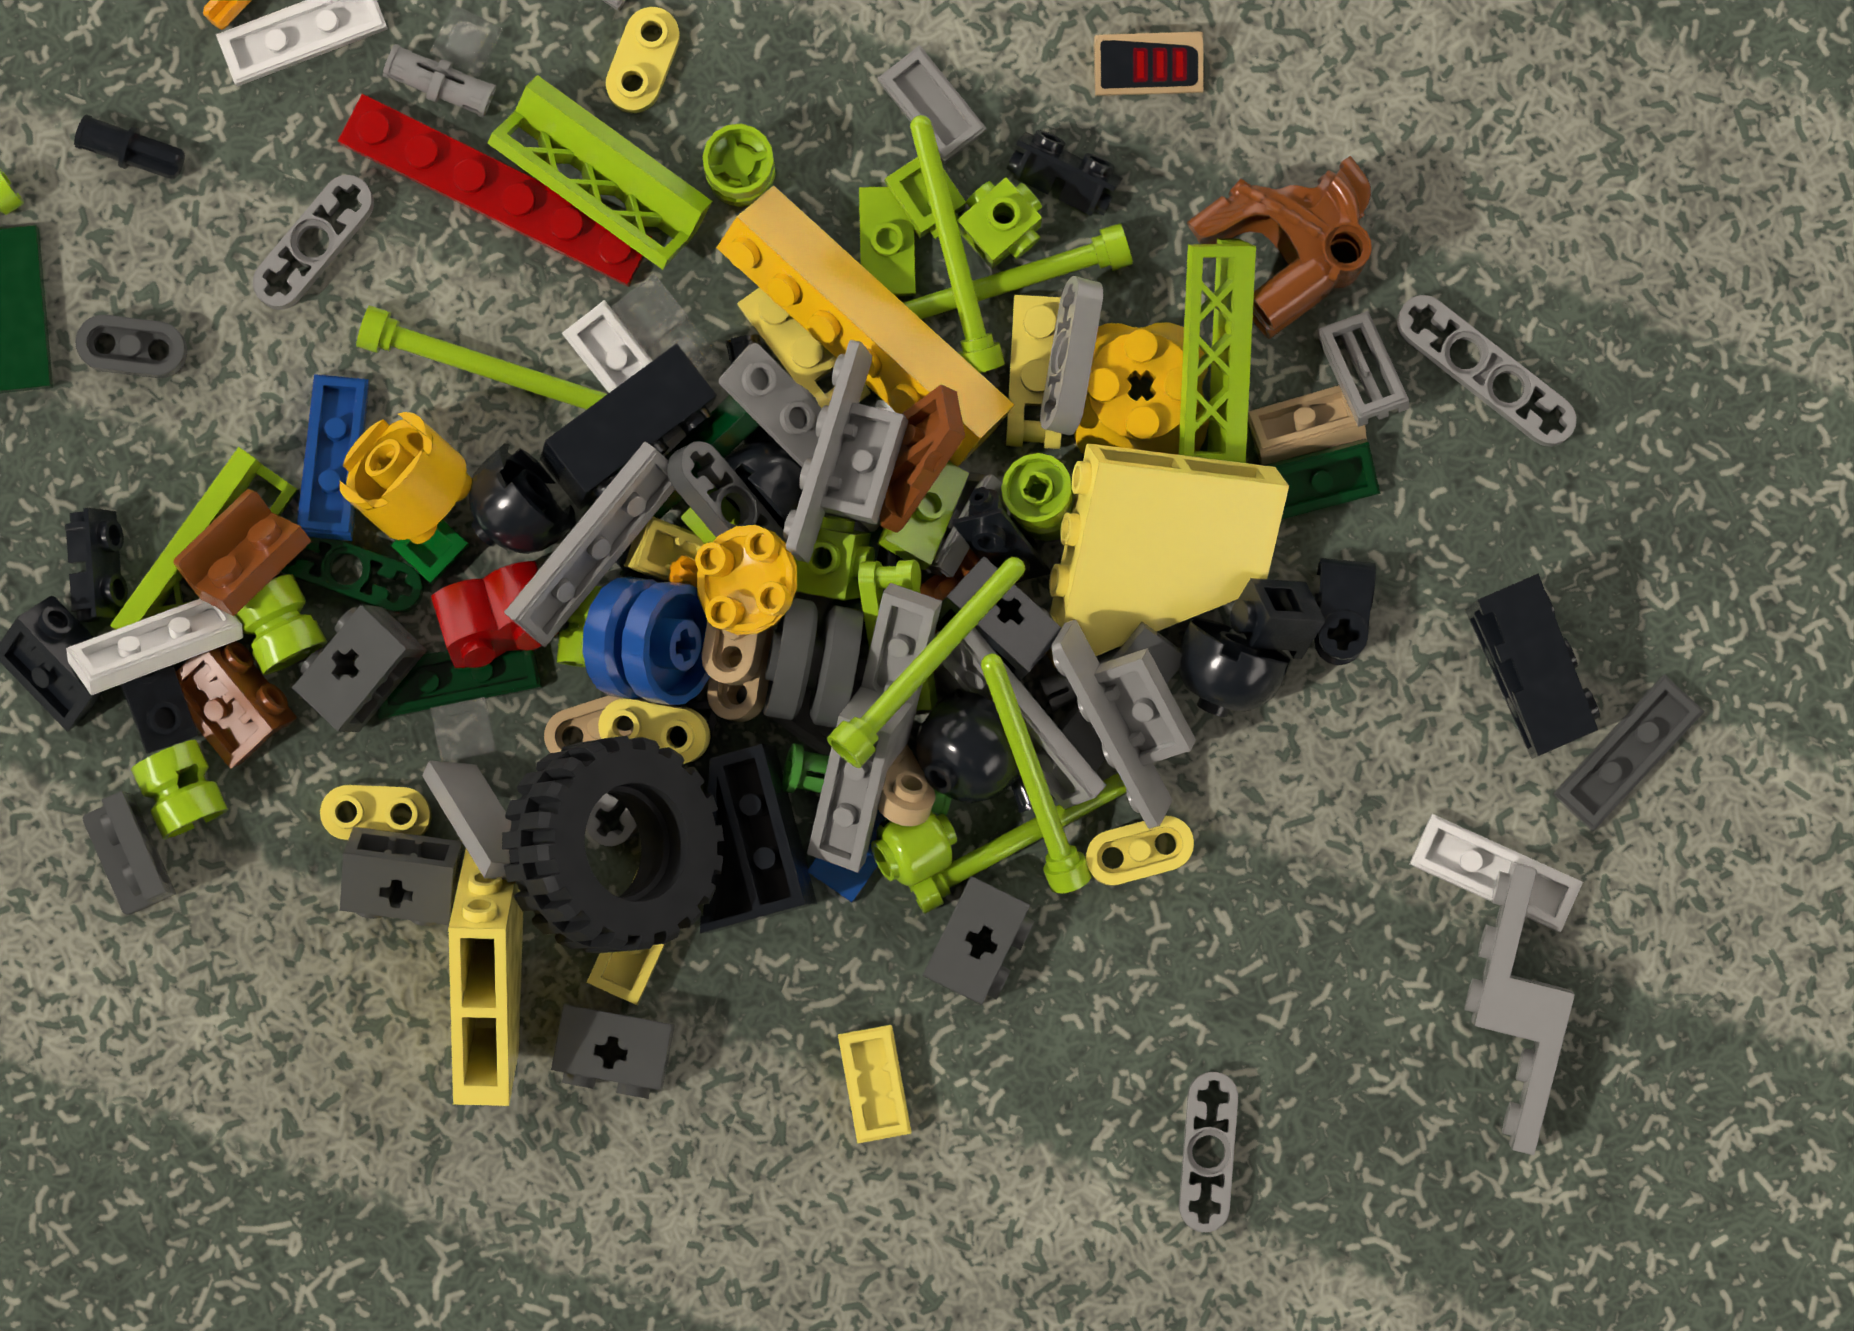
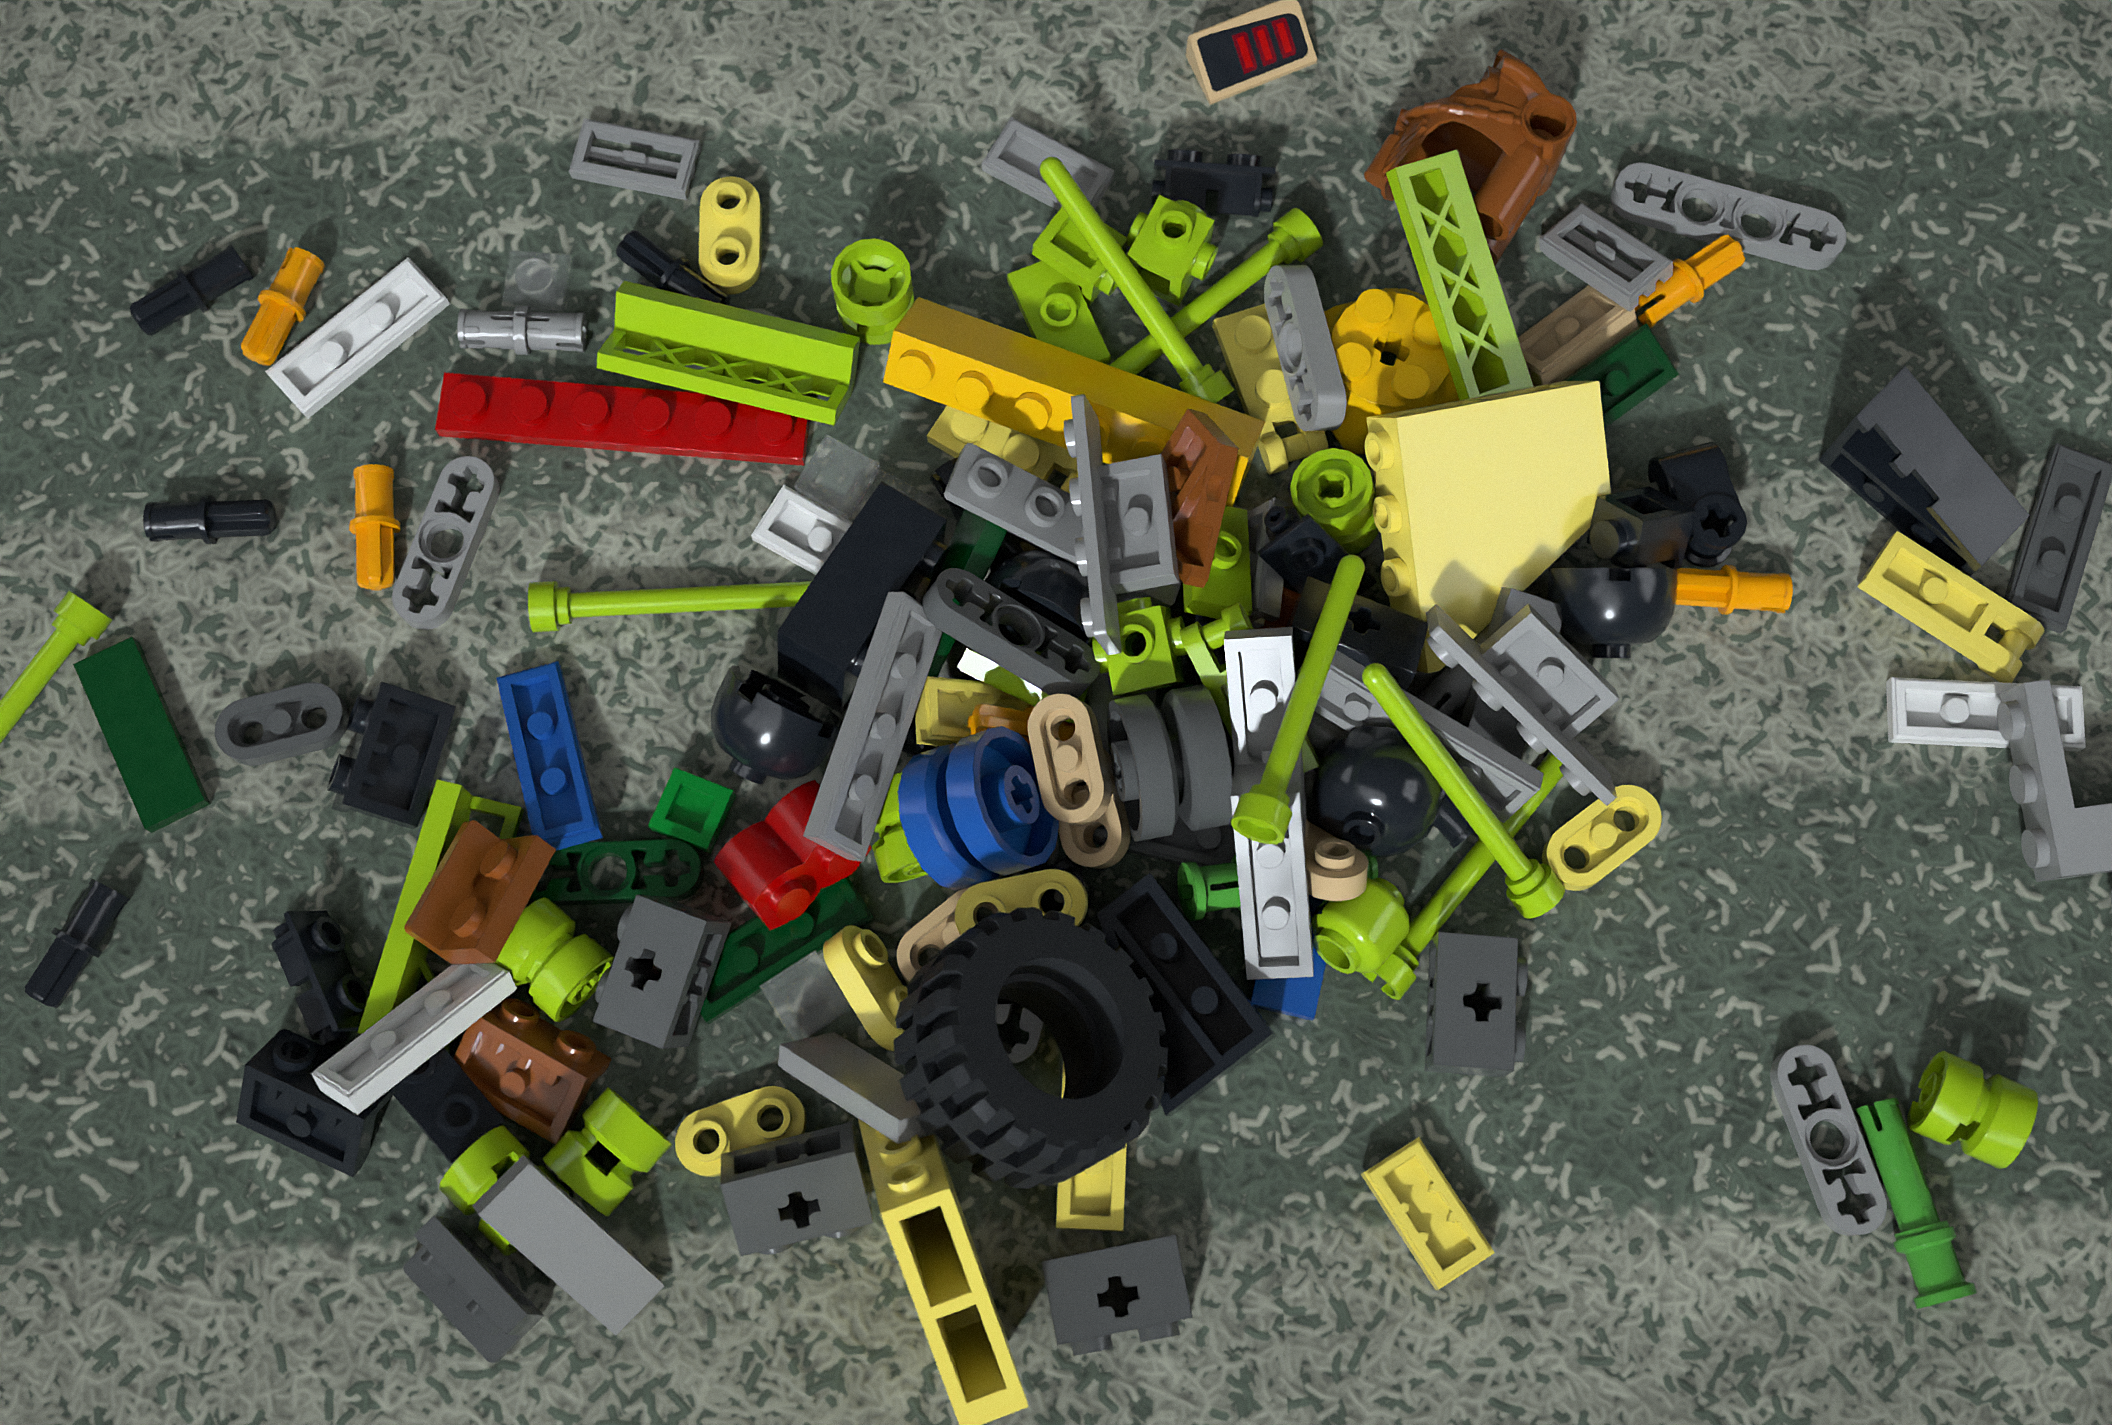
camera: 20 degrees left, 10 degrees down
yellow brick [340,412,472,544] -> none
yellow dish [695,525,797,635] -> none
none -> black bracket [327,682,456,829]
none -> light orange axle [349,464,401,591]
none -> light grey tile [473,1155,665,1335]
none -> lime wheel [543,1087,673,1217]
none -> black axle [616,230,731,306]
none -> light yellow plate [823,925,908,1051]
none -> light orange axle [1634,235,1745,328]
none -> light orange axle [1676,564,1793,615]
none -> bright green pin [1855,1097,1977,1309]
none -> light yellow plate [1857,531,2045,683]
none -> lime wheel [1907,1050,2038,1169]

